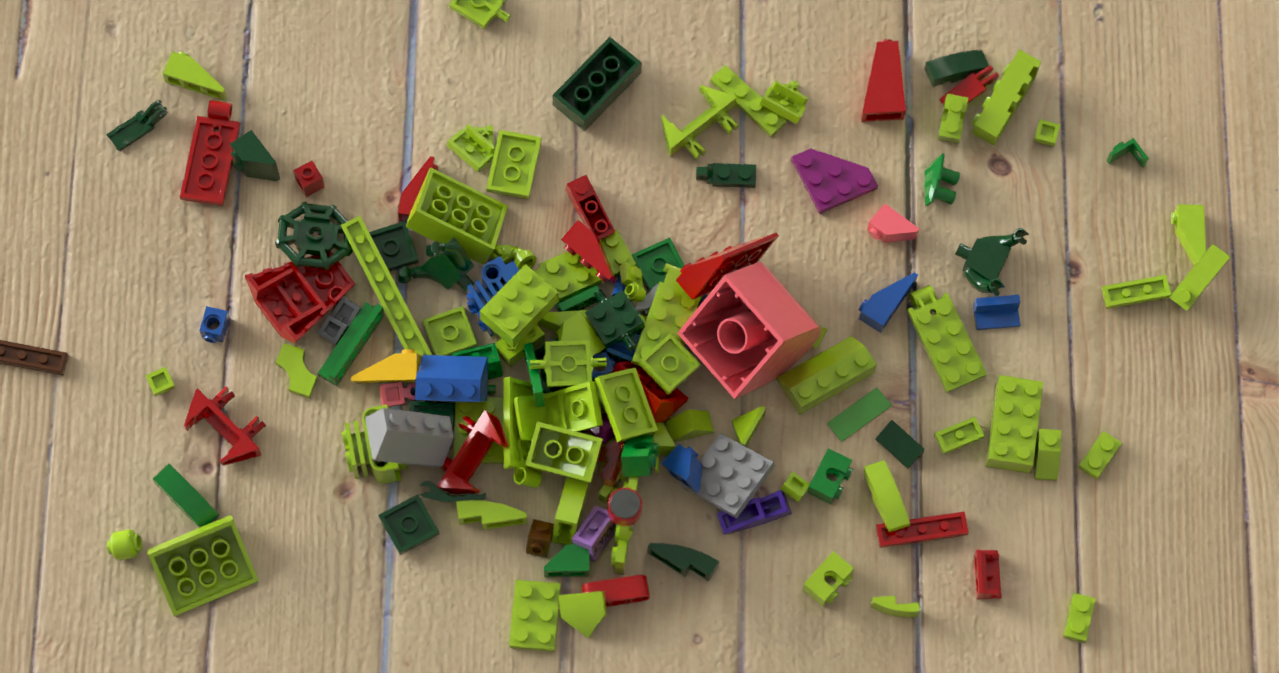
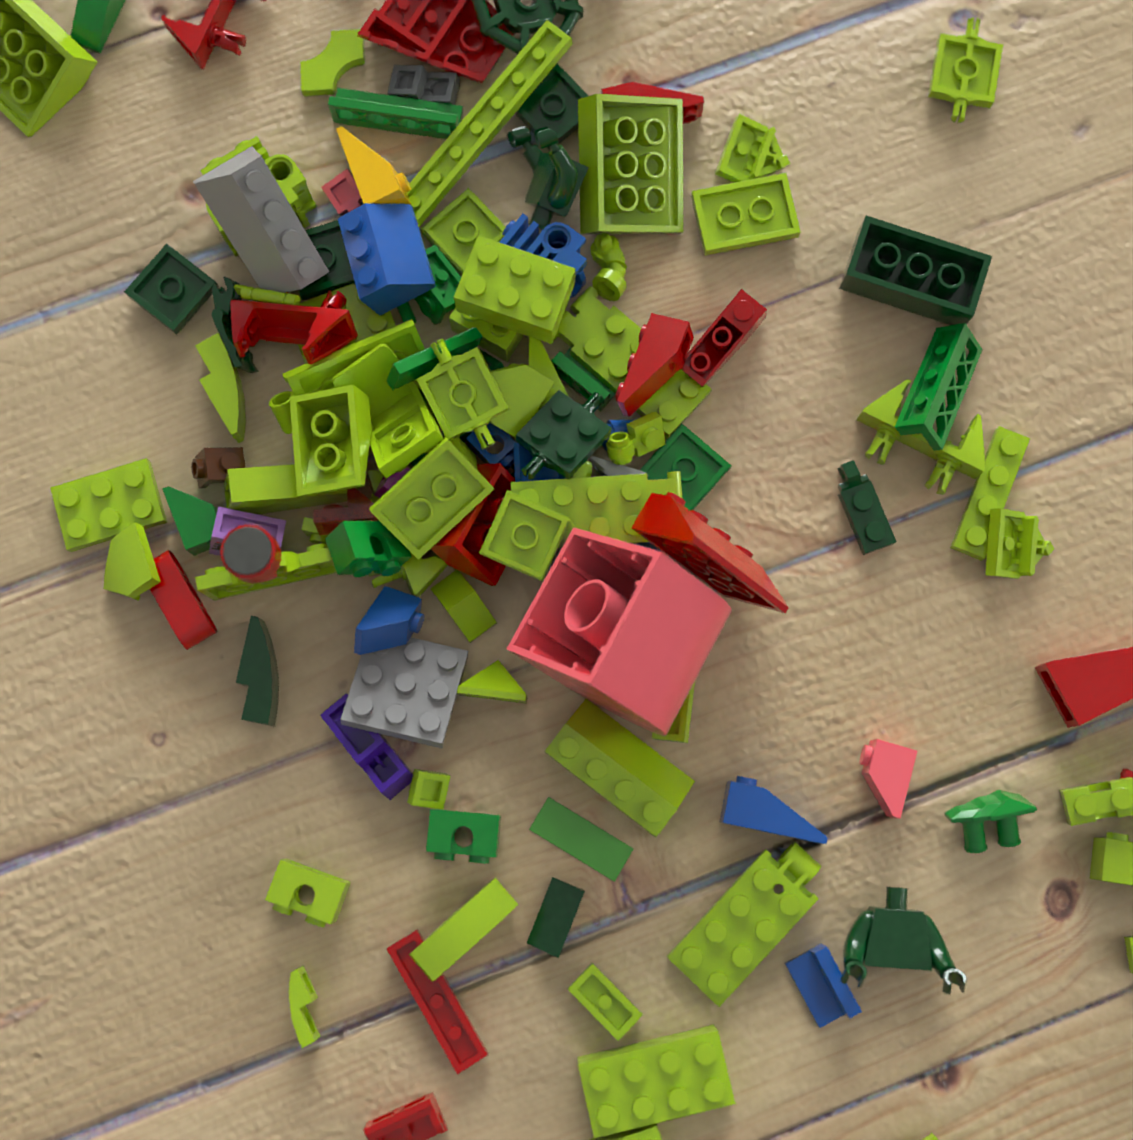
camera: 70 degrees right, 10 degrees up
magenta plate [791,148,878,214] -> none
none -> lime wheel [233,284,300,305]
none -> green fence [895,323,983,451]

